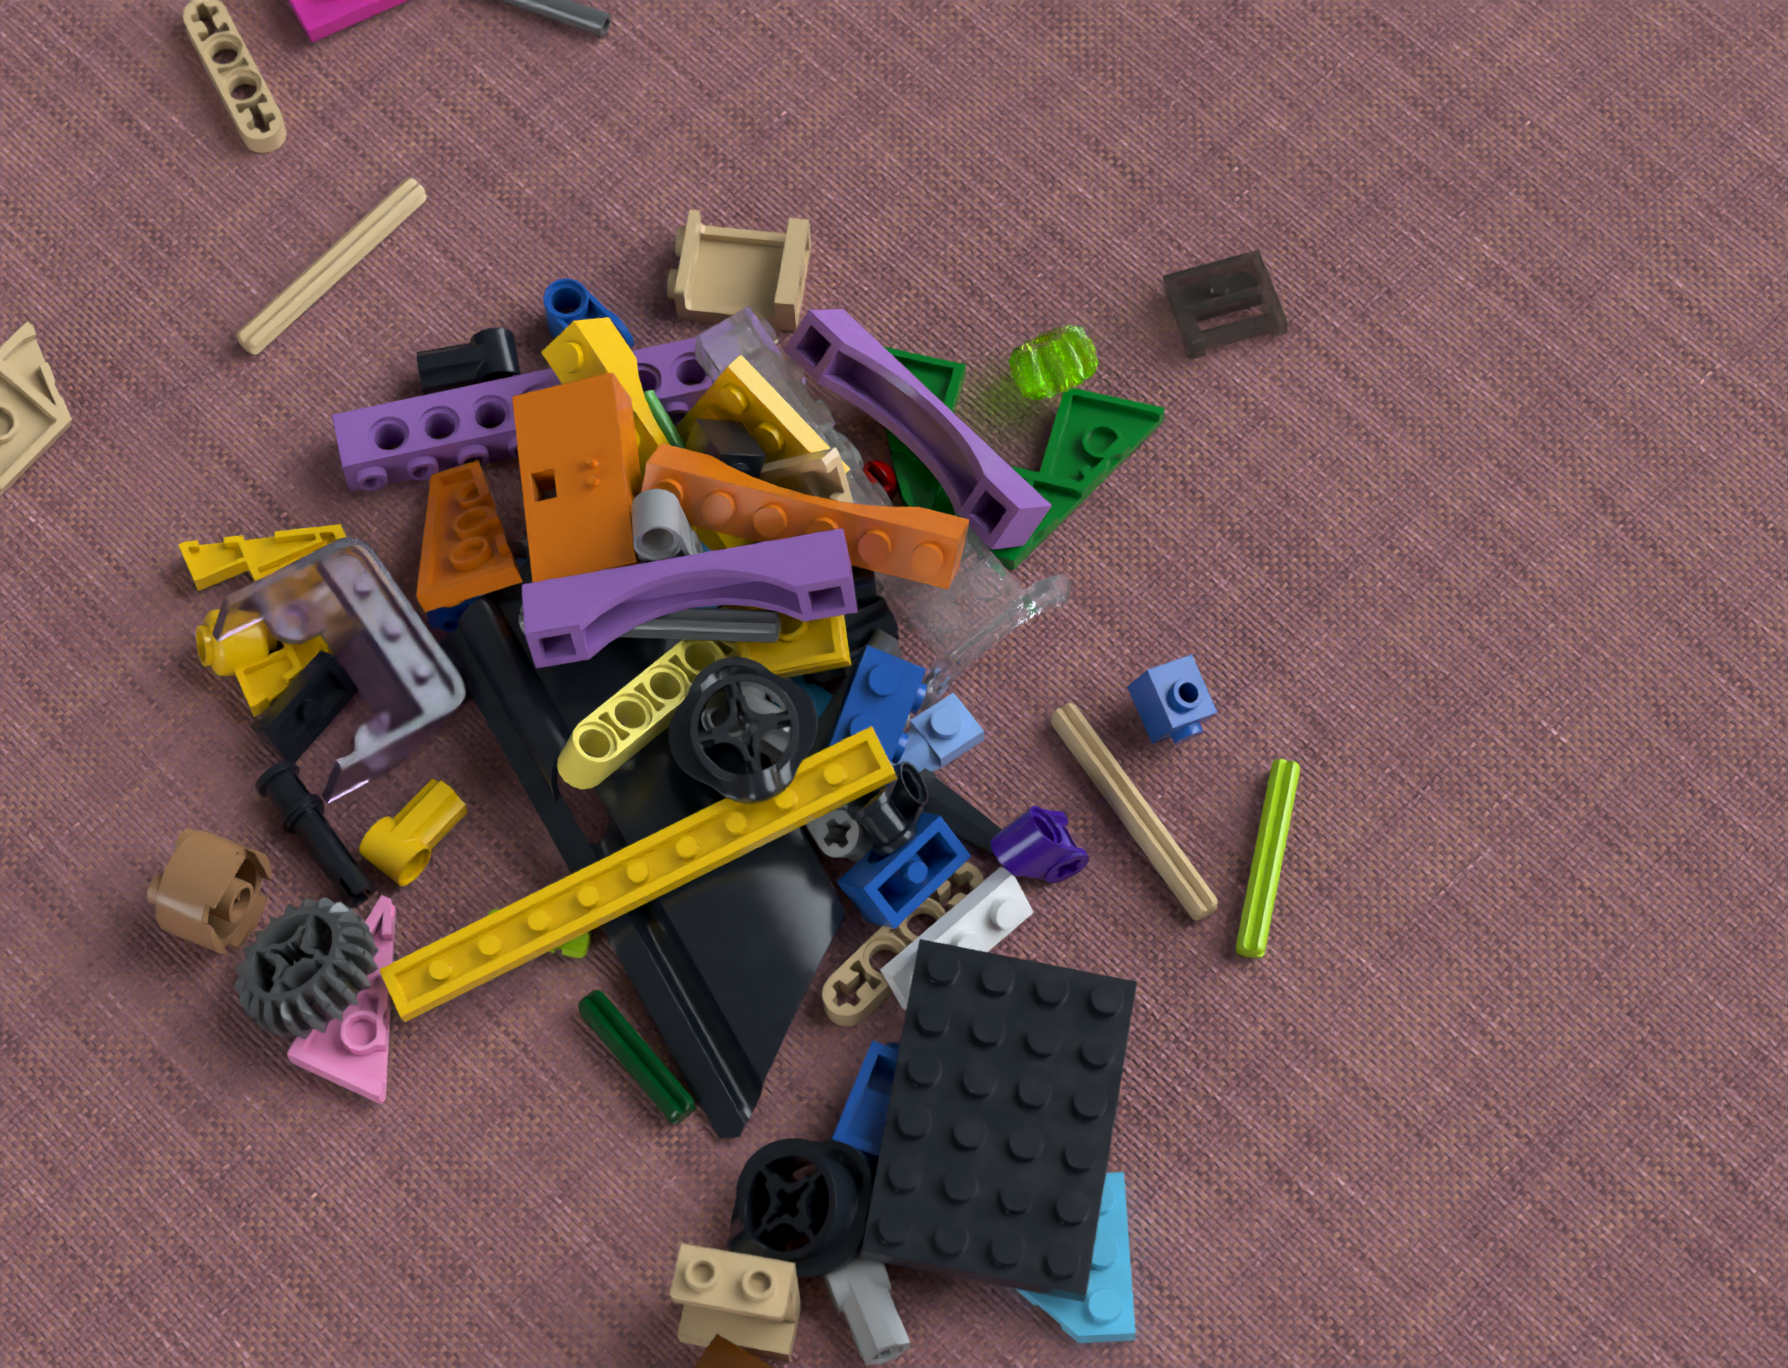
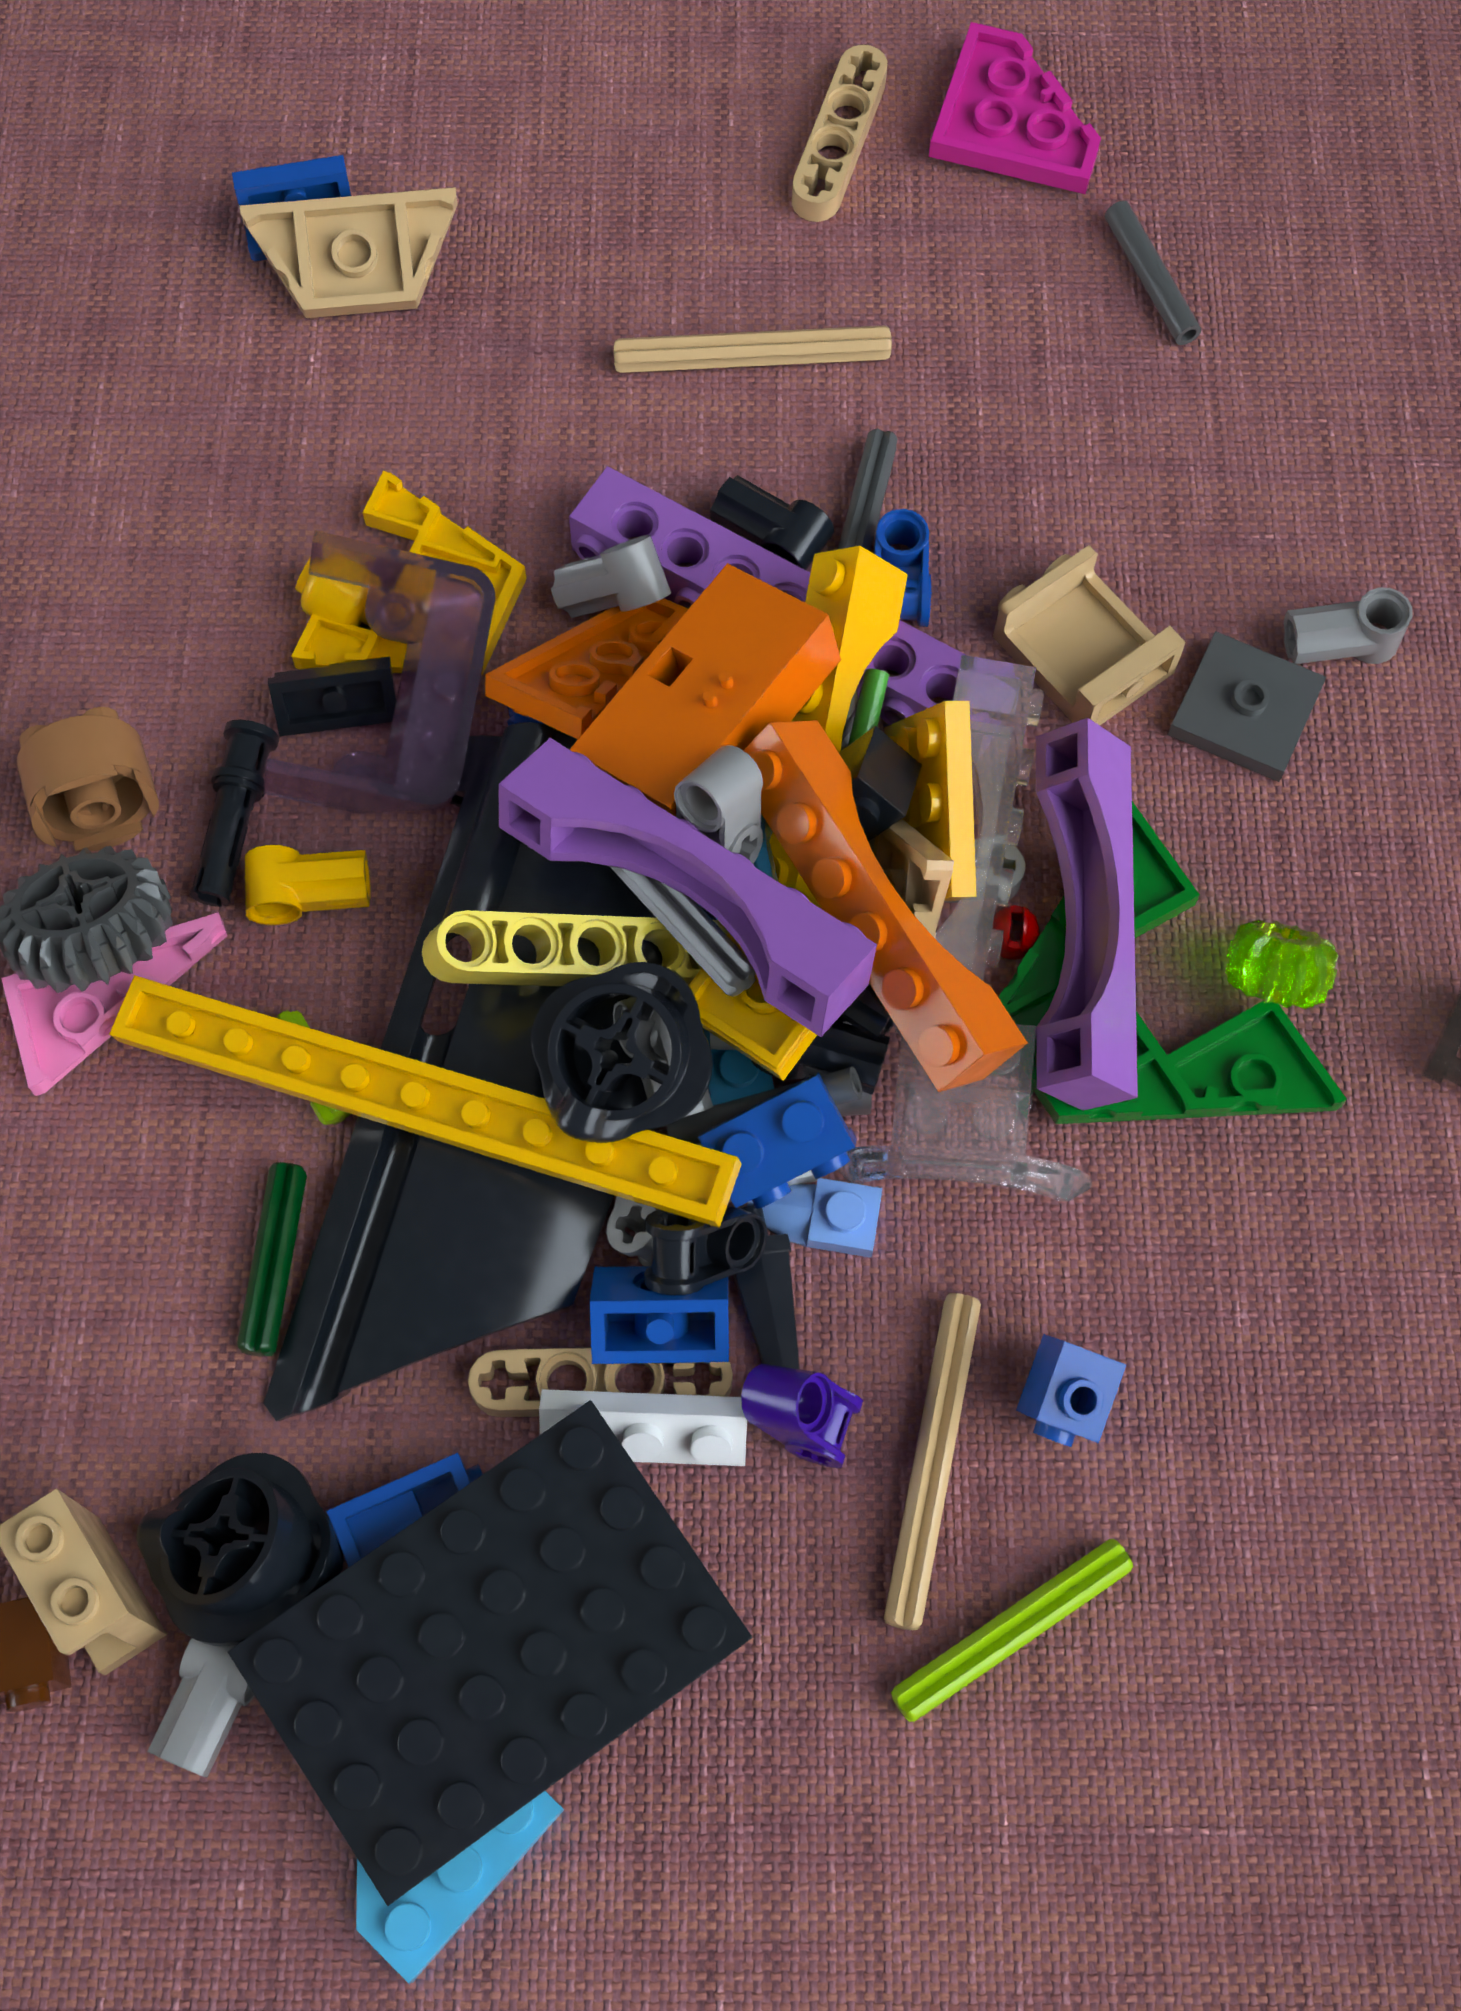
camera: 40 degrees right, 5 degrees up
none -> light grey piece [551,535,671,618]
none -> dark grey axle [838,428,898,552]
none -> dark grey plate [1167,631,1326,782]
none -> light grey piece [1284,587,1413,664]

